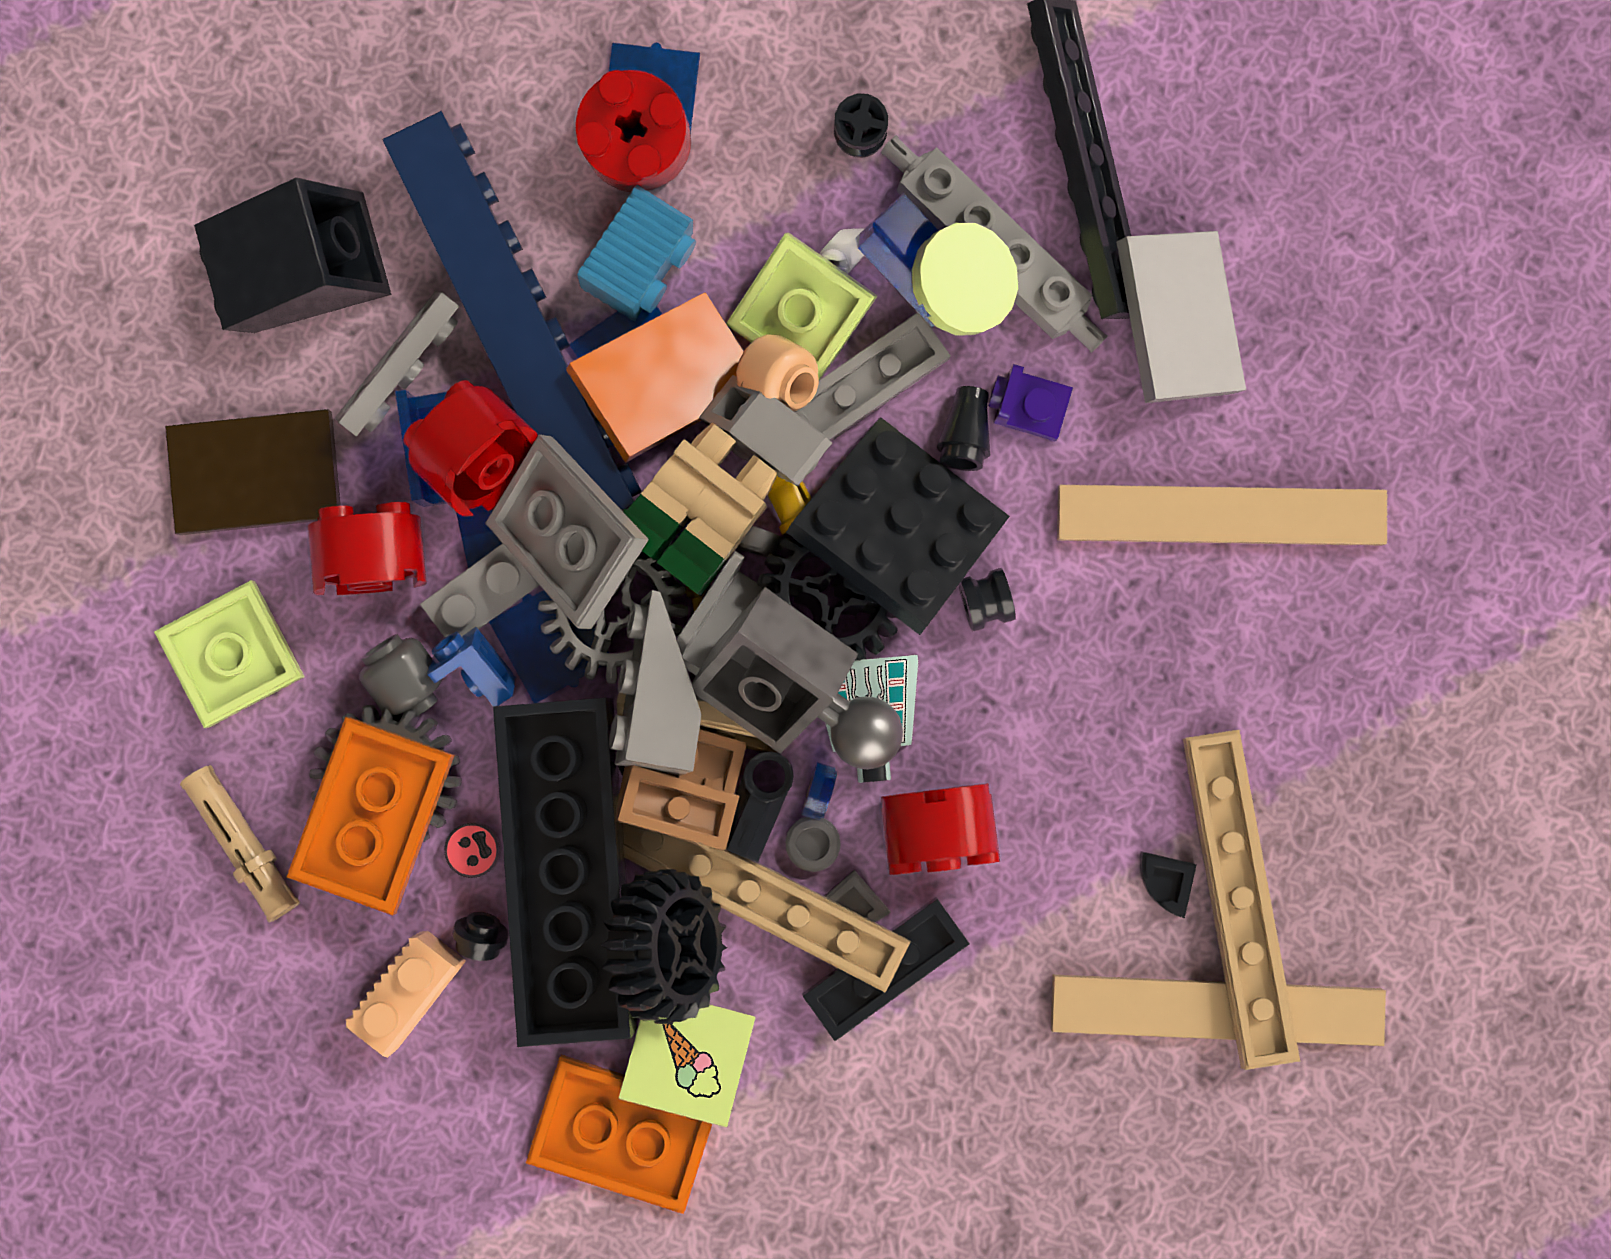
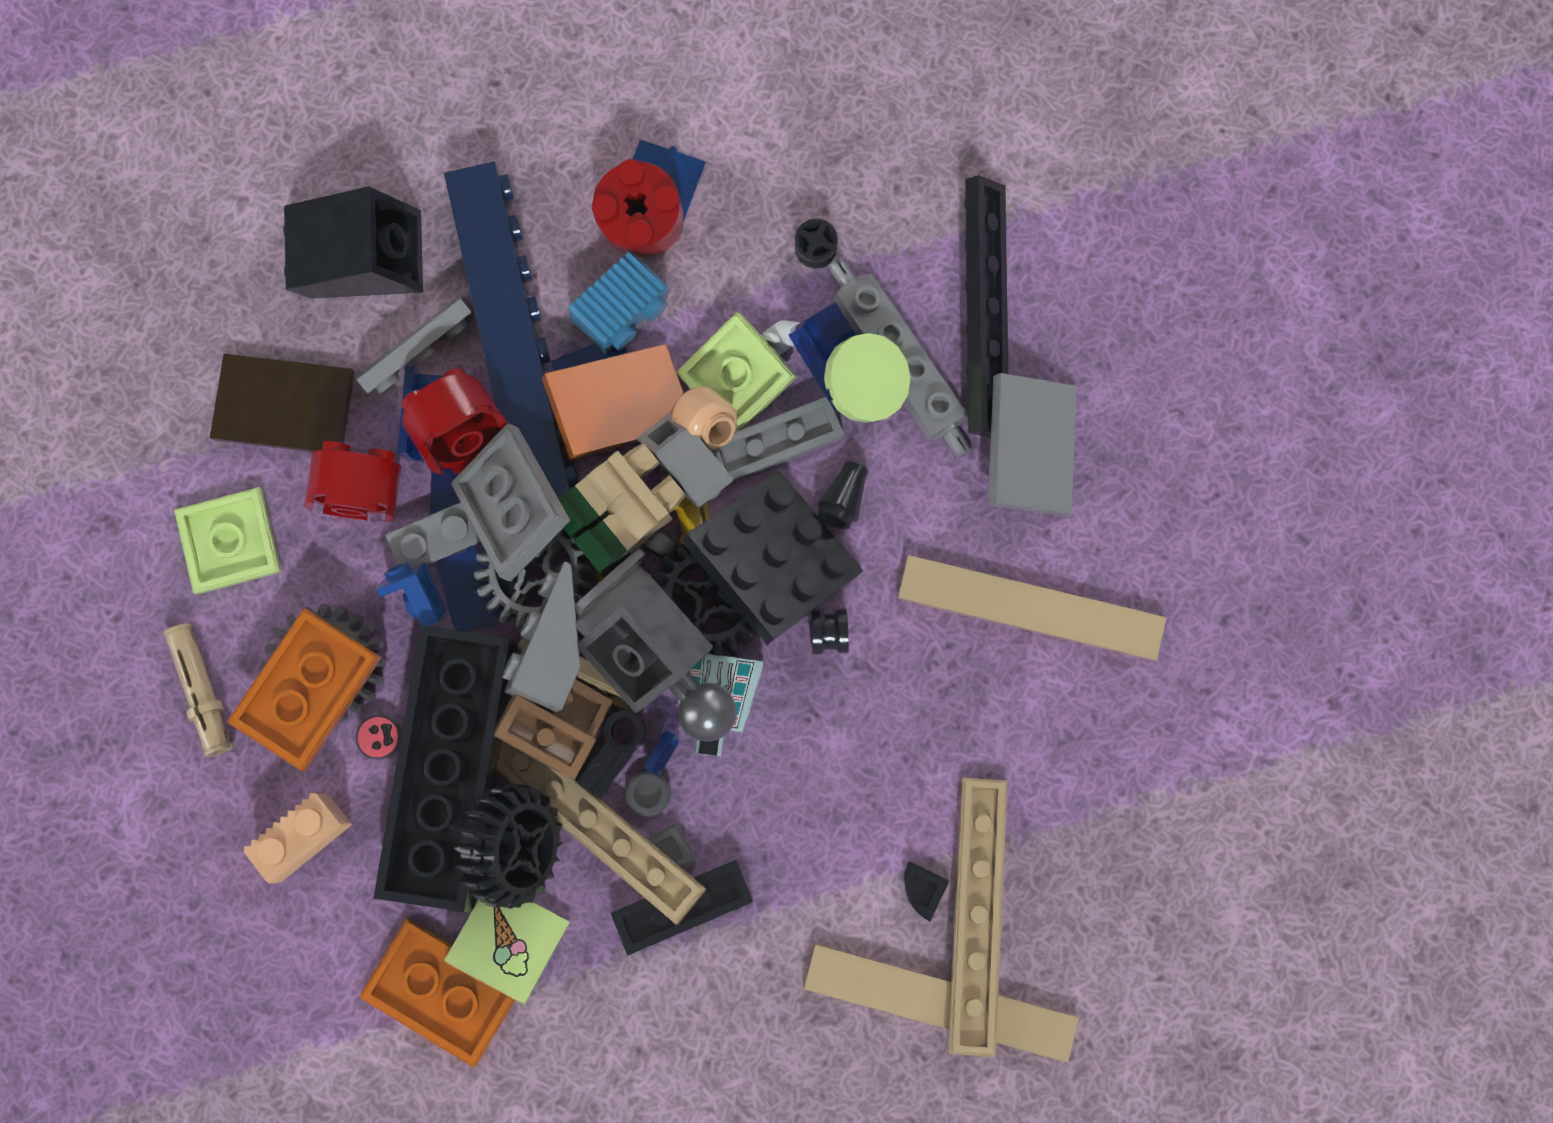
camera: 15 degrees right, 5 degrees down
dark grey head [359,634,443,717] -> none
black plate [452,912,509,961] -> none
red brick [881,783,1000,875] -> none
dark purple bracket [988,364,1073,441] -> none

